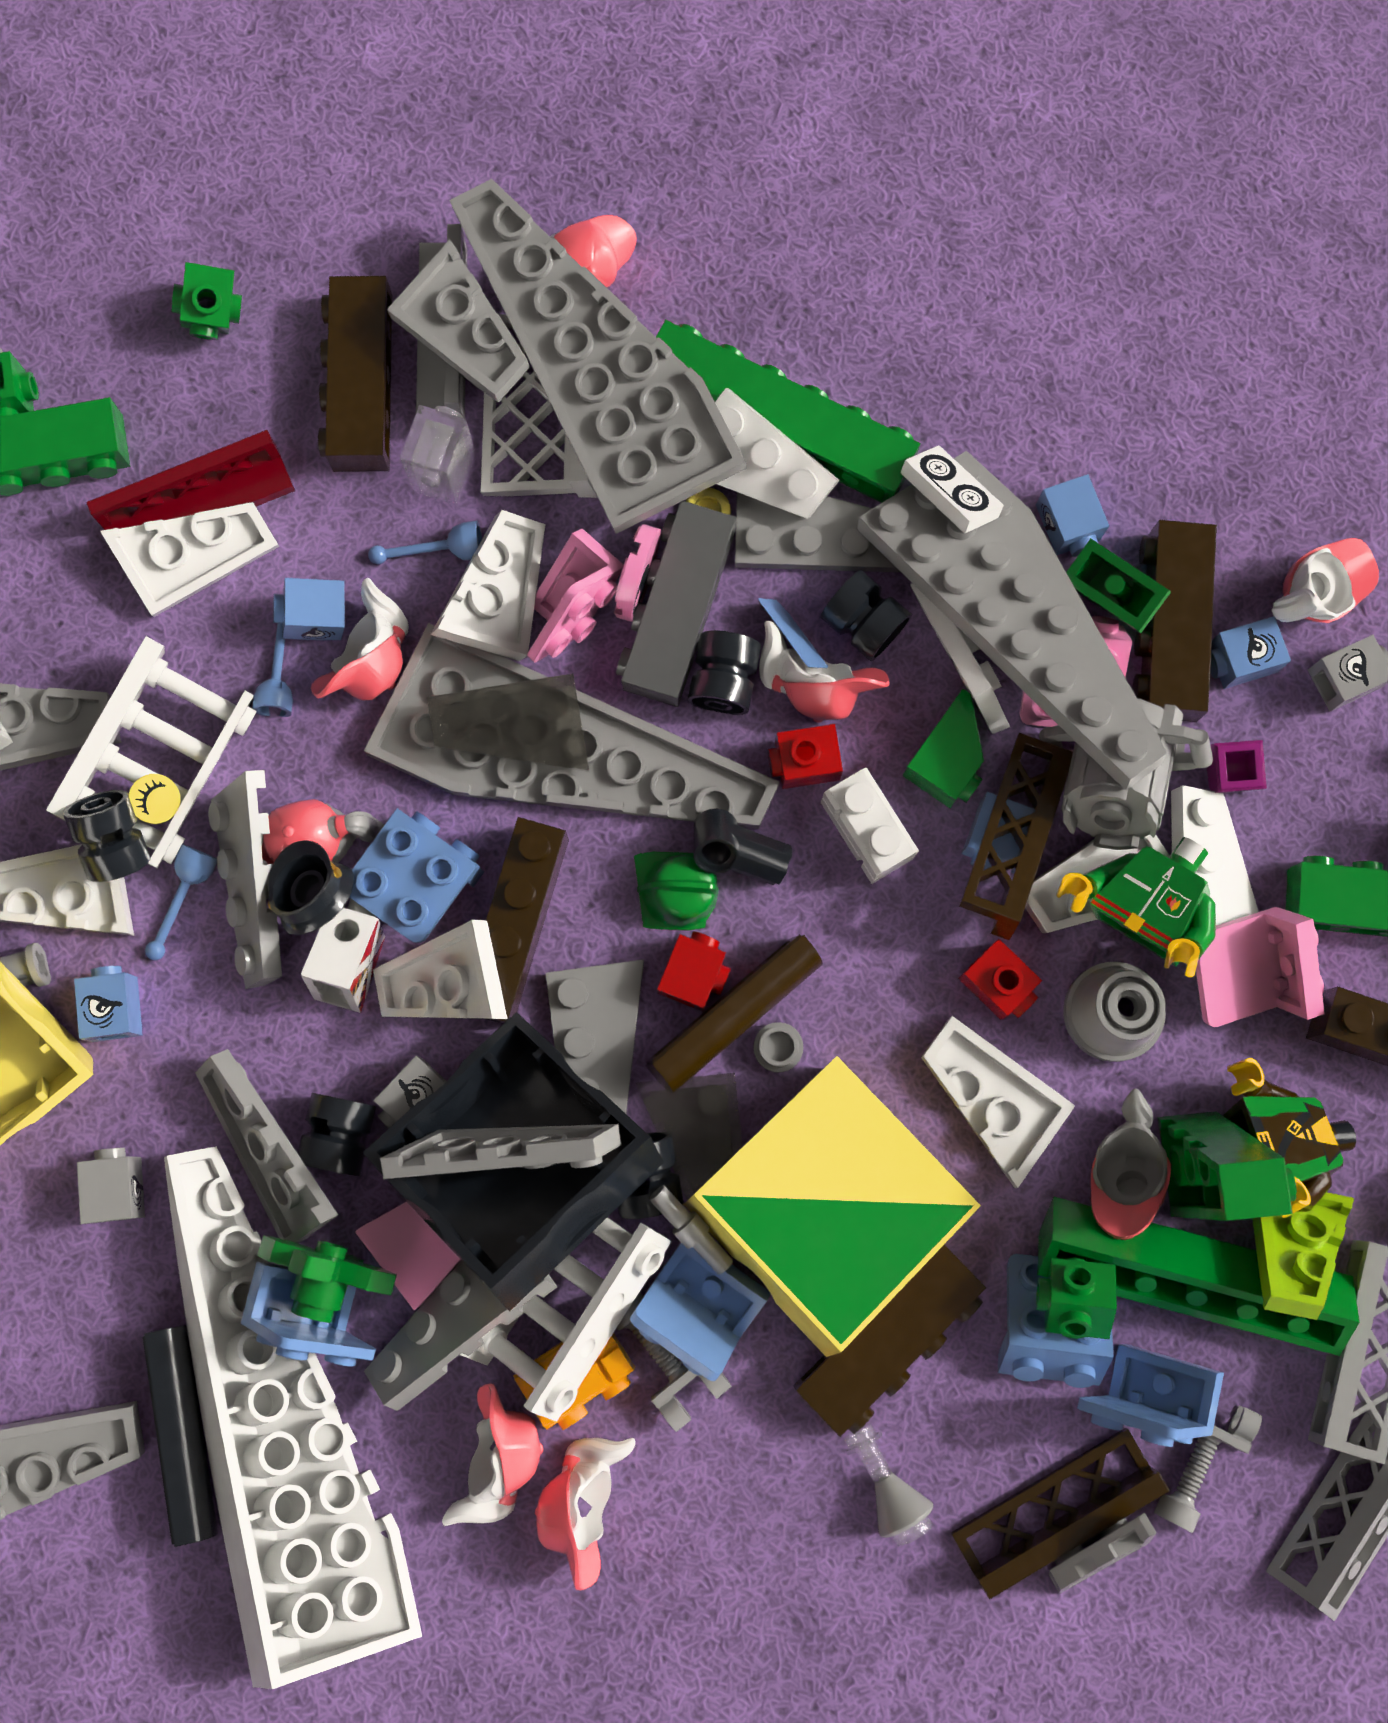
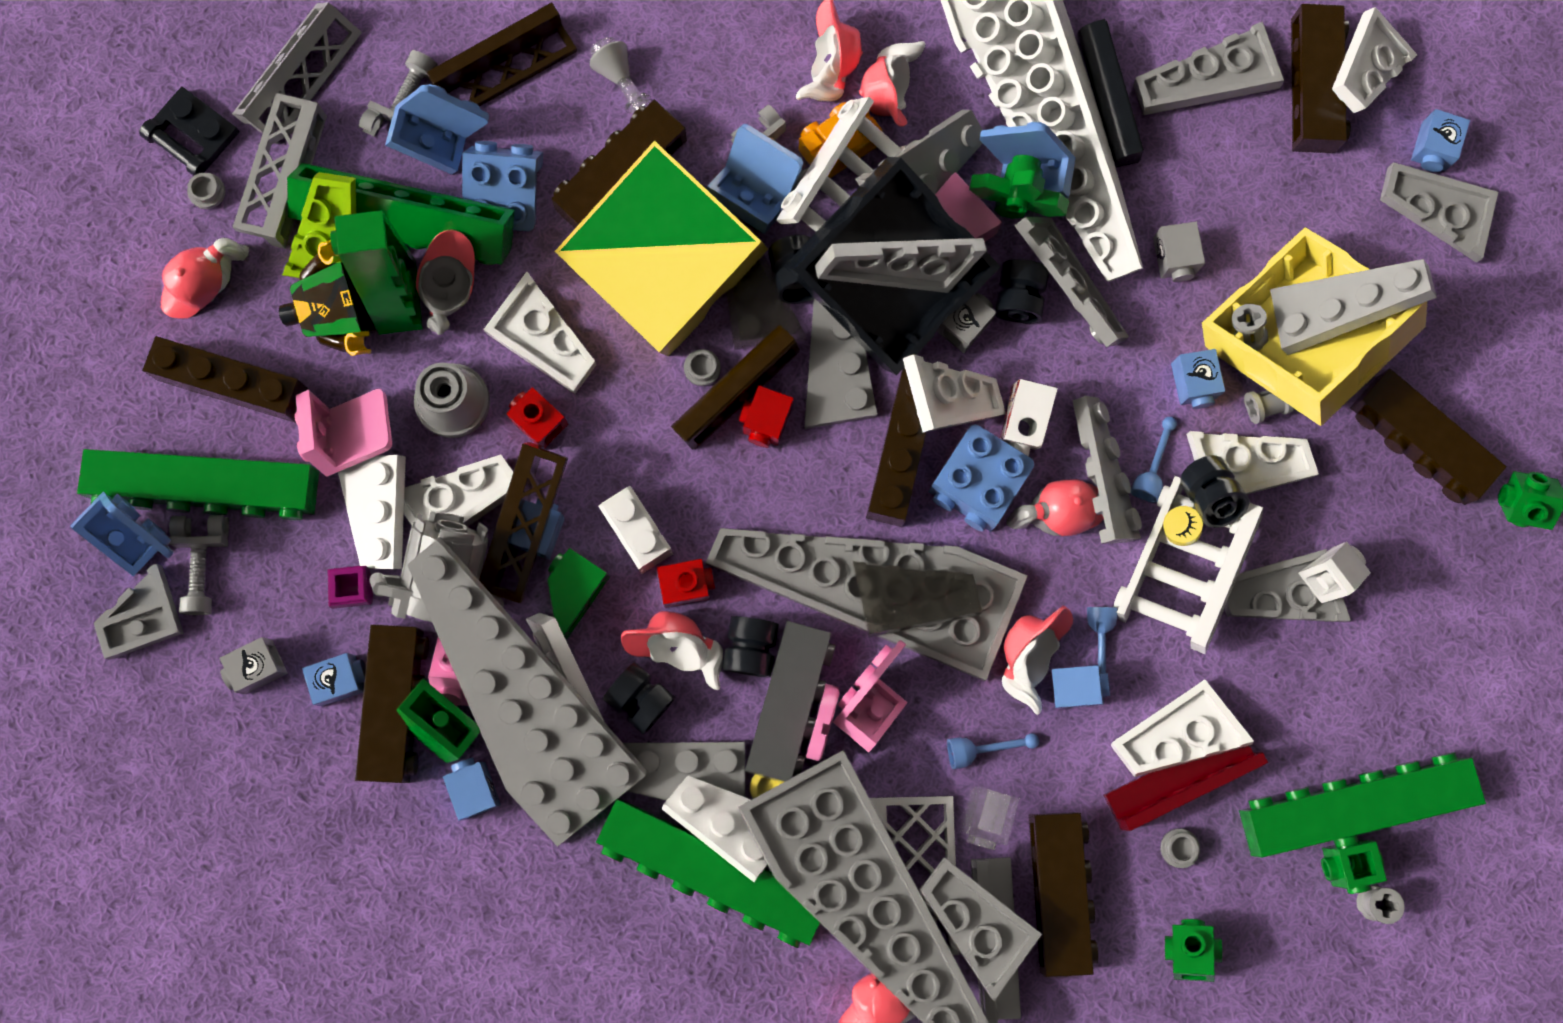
camera: 175 degrees right, 0 degrees up
black piece [268,840,354,935] -> none
white wing [430,510,545,661] -> none
green piece [634,851,718,930] -> none
light grey bar [649,1185,733,1275] -> none
black piece [694,808,792,885] -> none
medium blue sticker [758,598,828,668] -> none
white tile [900,446,1004,533] -> none
green brick [1036,1258,1117,1339] -> none
light grey wing [1048,1513,1156,1594] -> none
green torso [1056,837,1216,977] -> none
white hair [1271,538,1379,623] -> none
none -> light grey plate [1160,829,1200,868]
none -> light grey bush [1232,304,1268,351]

